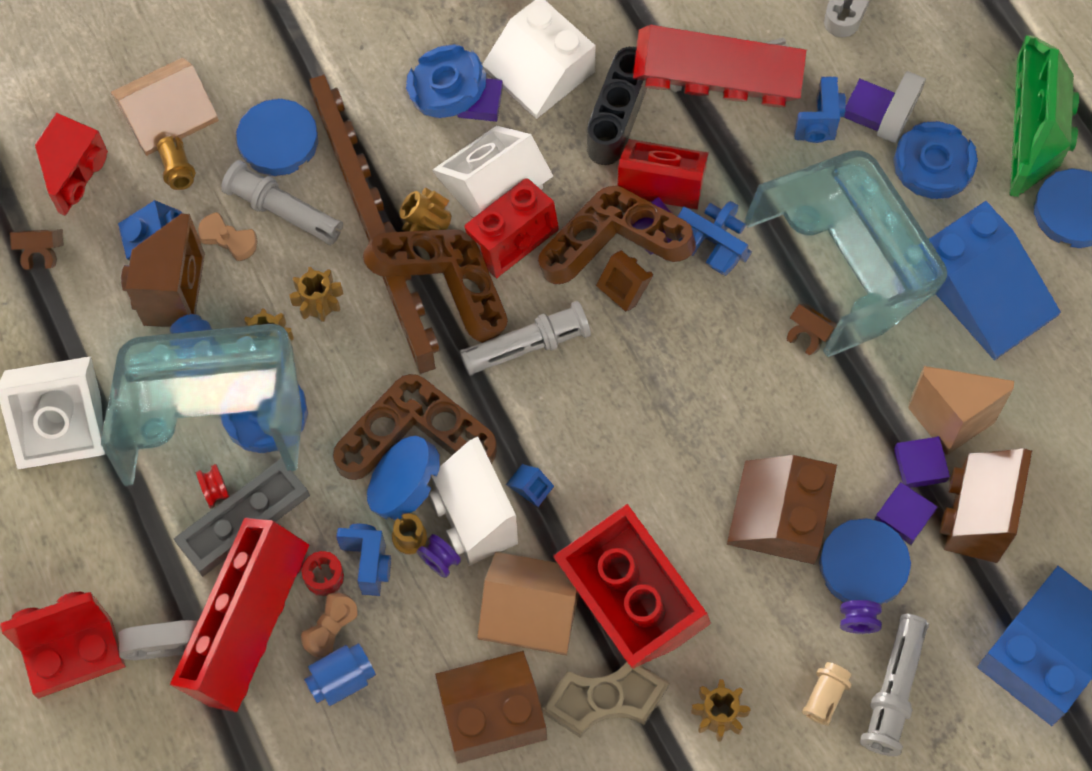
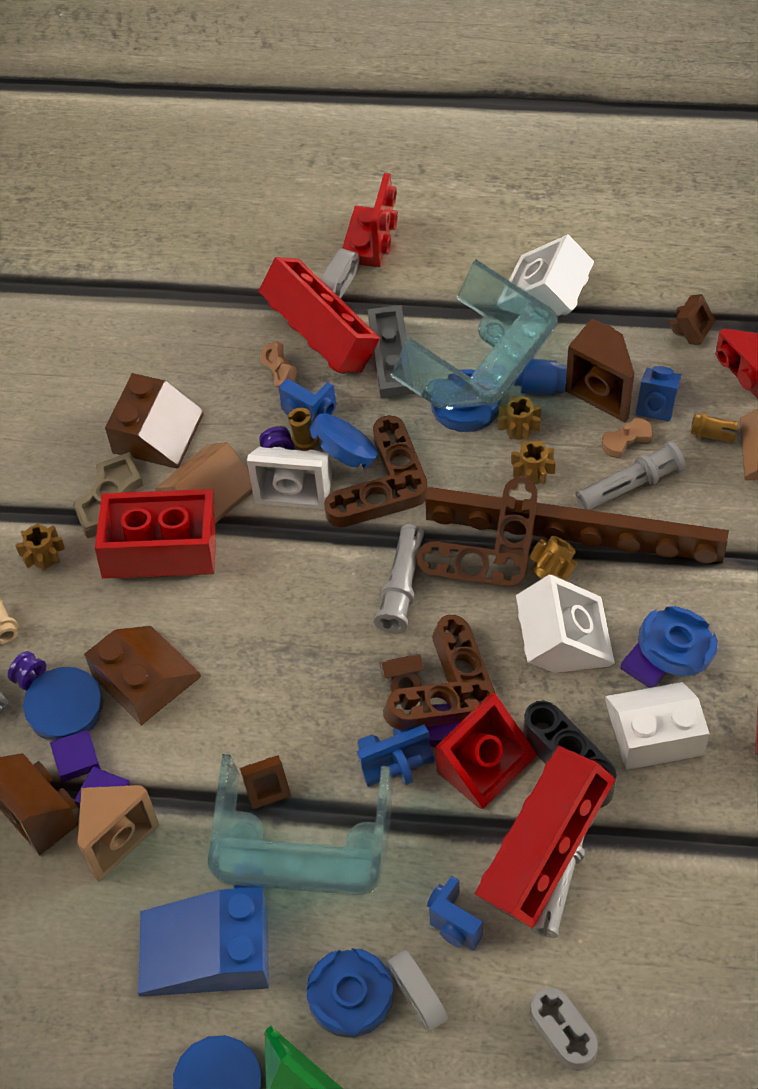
camera: 125 degrees right, 10 degrees down
red bush [195,464,230,508] -> none
blue tile [236,99,319,176] -> none
red bush [301,551,344,596] -> none
blue brick [304,643,376,707] -> none
red bracket [464,178,559,279] -> none
blue piece [506,464,554,507] -> none
dark purple tile [843,78,895,131] -> none

